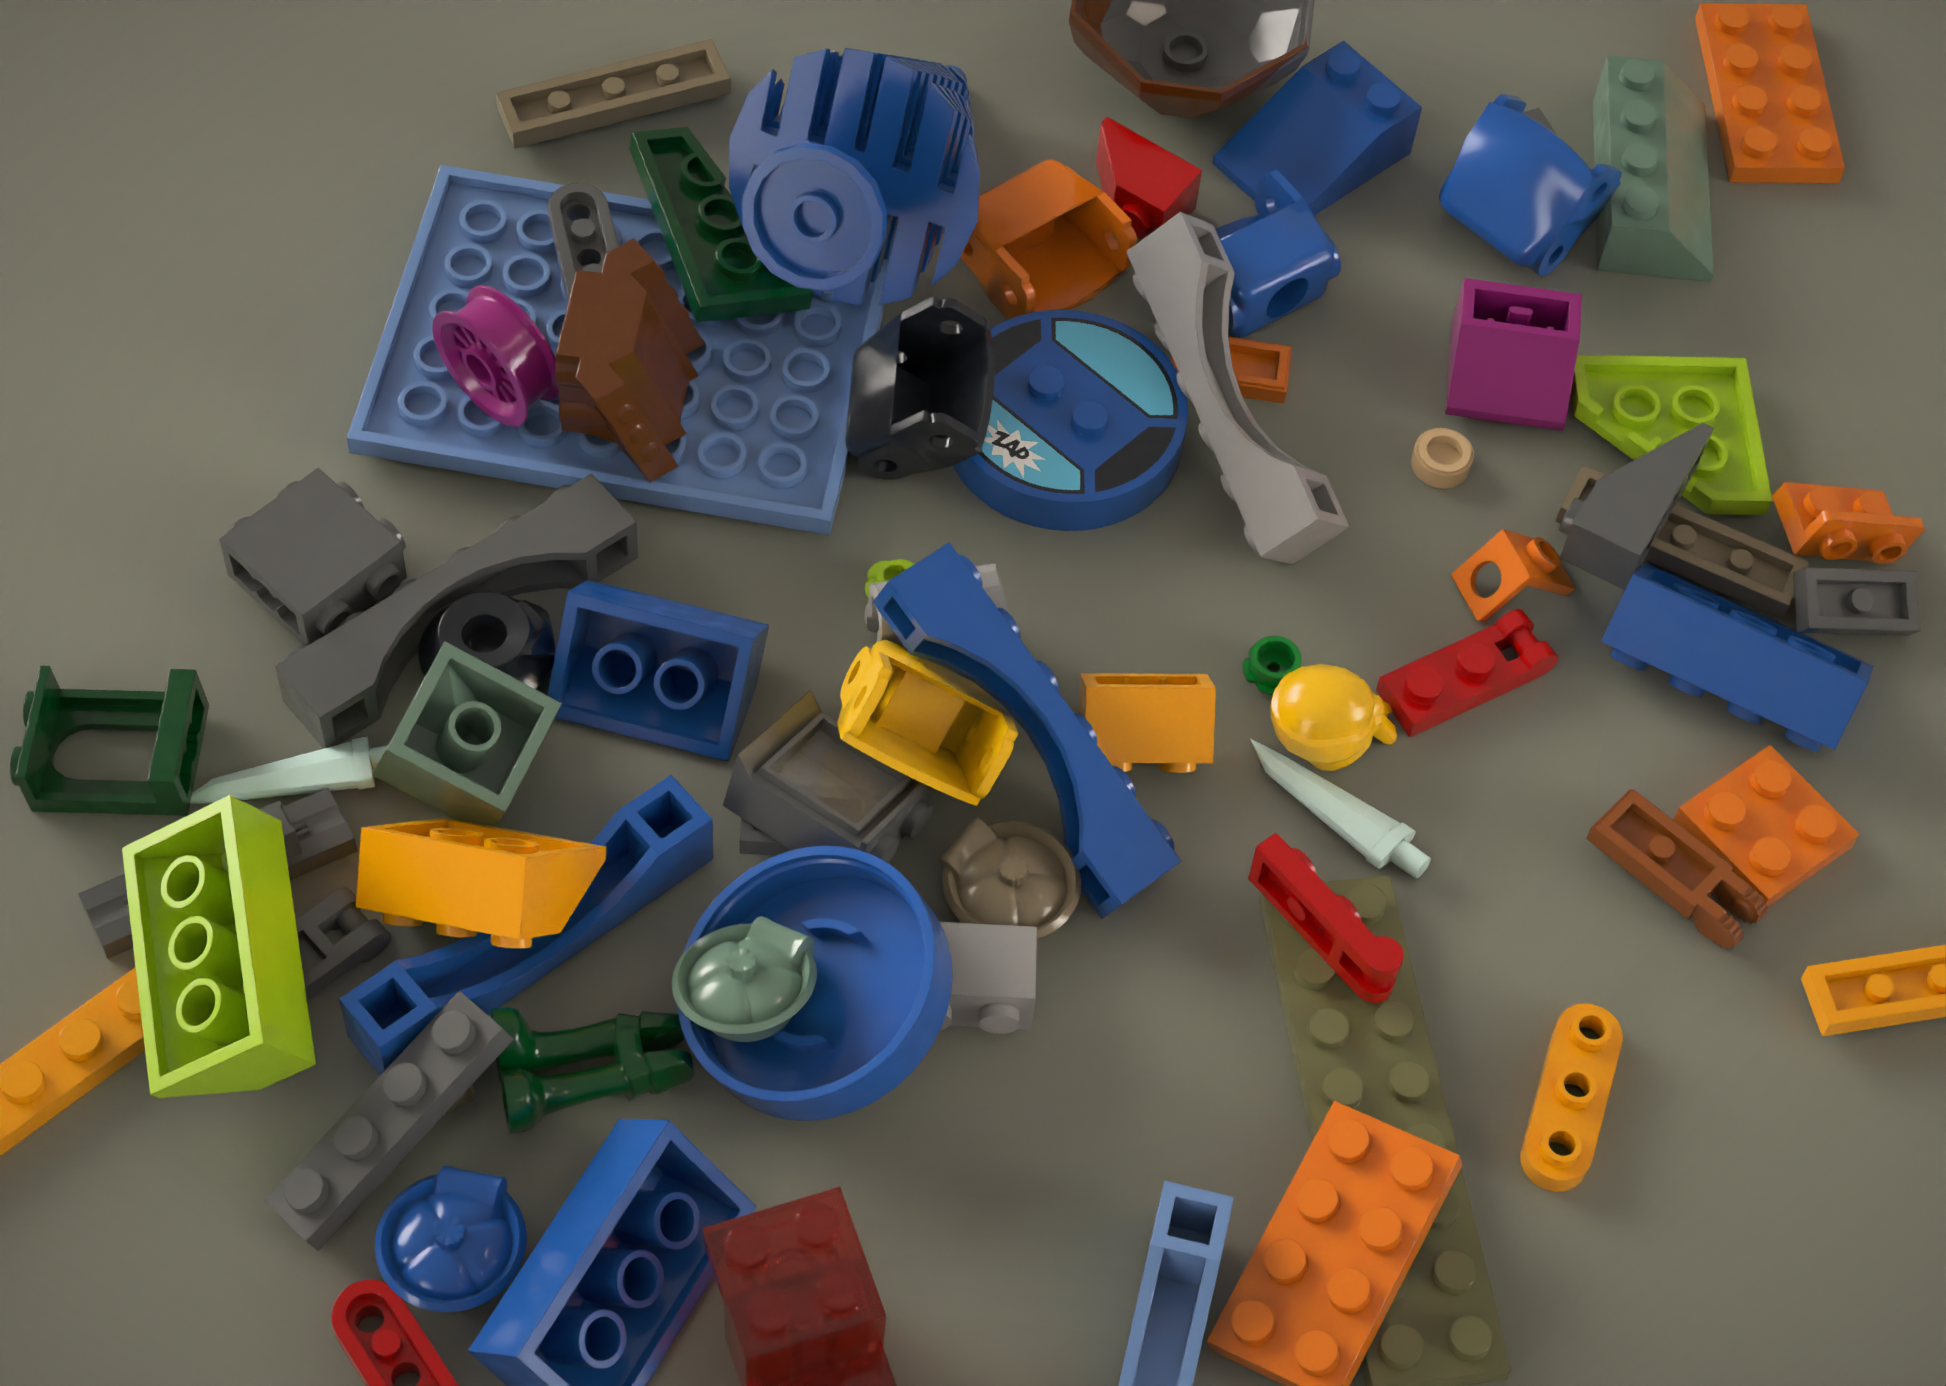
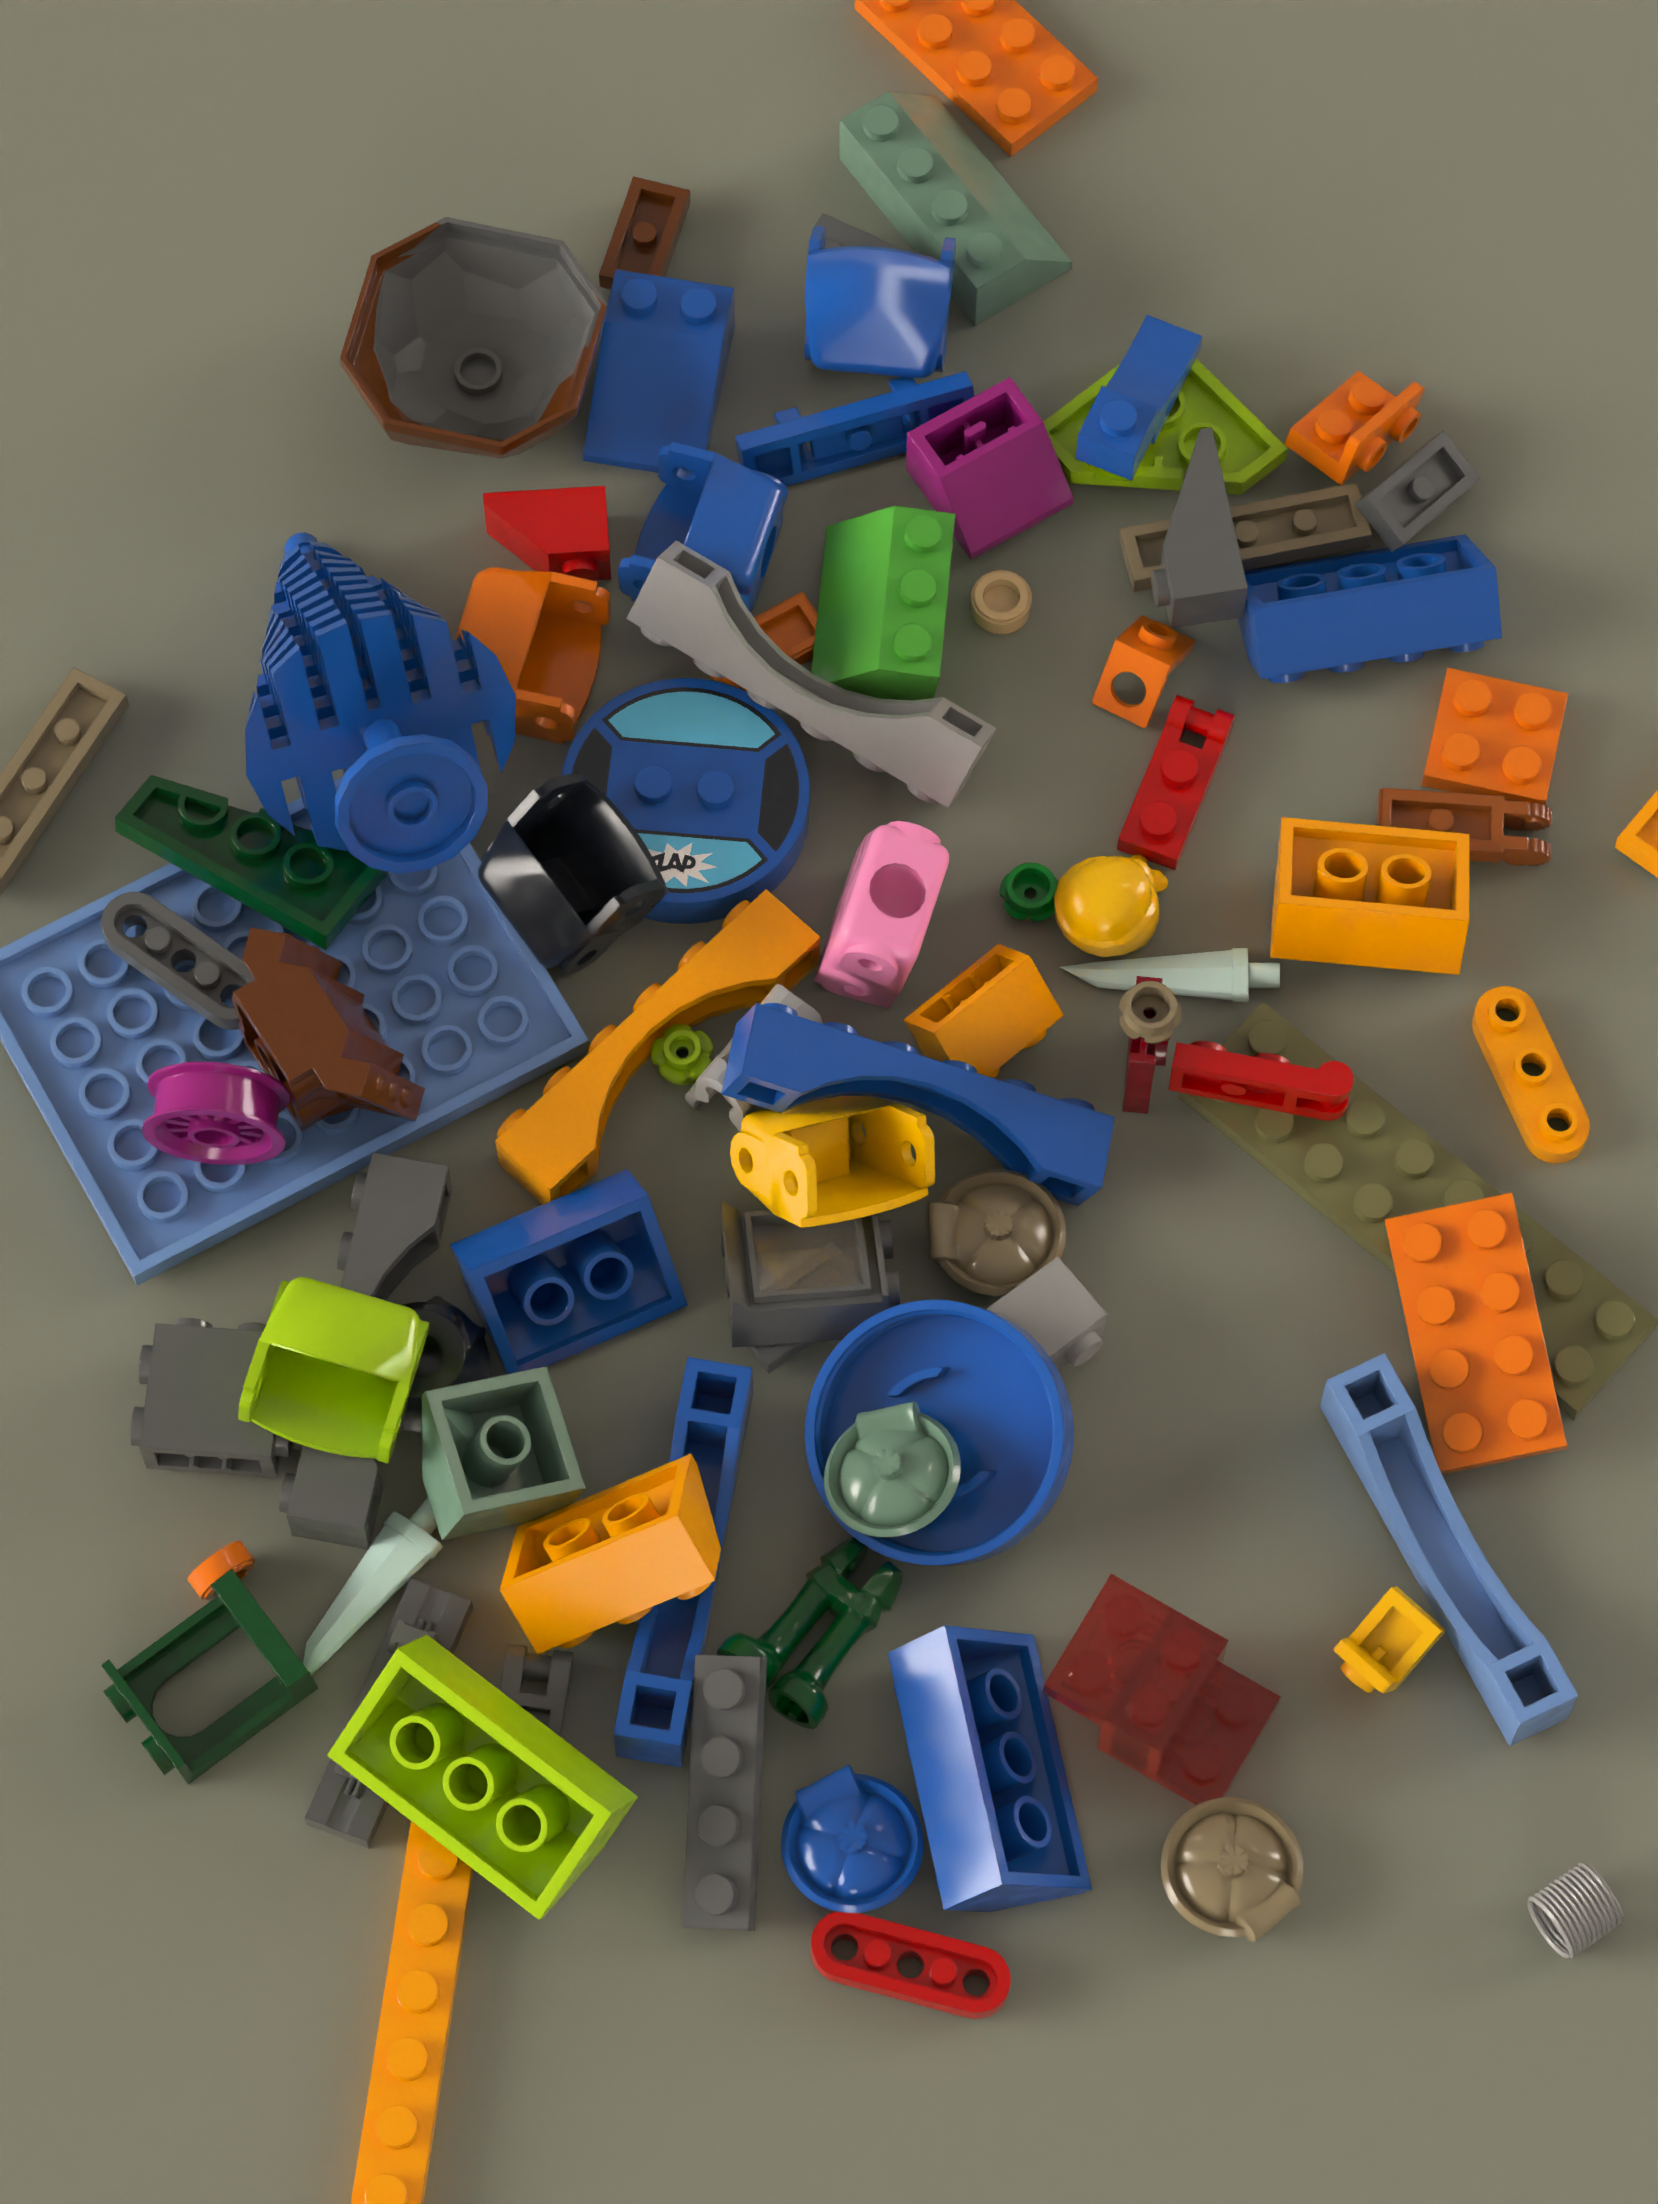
camera: 35 degrees left, 10 degrees up
none -> orange tile [187,1540,255,1600]
none -> lime piece [238,1277,429,1463]
none -> light orange arch [495,889,820,1205]
none -> reddish brown plate [599,176,691,290]
none -> blue hinge [735,371,974,486]
none -> bright green slope [811,505,955,701]
none -> bright pink piece [813,821,949,1009]
none -> blue slope [1076,315,1202,481]
none -> dark tan plate [1119,981,1182,1044]
none -> dark red plate [1122,976,1170,1114]
none -> light orange slope [1270,817,1470,975]

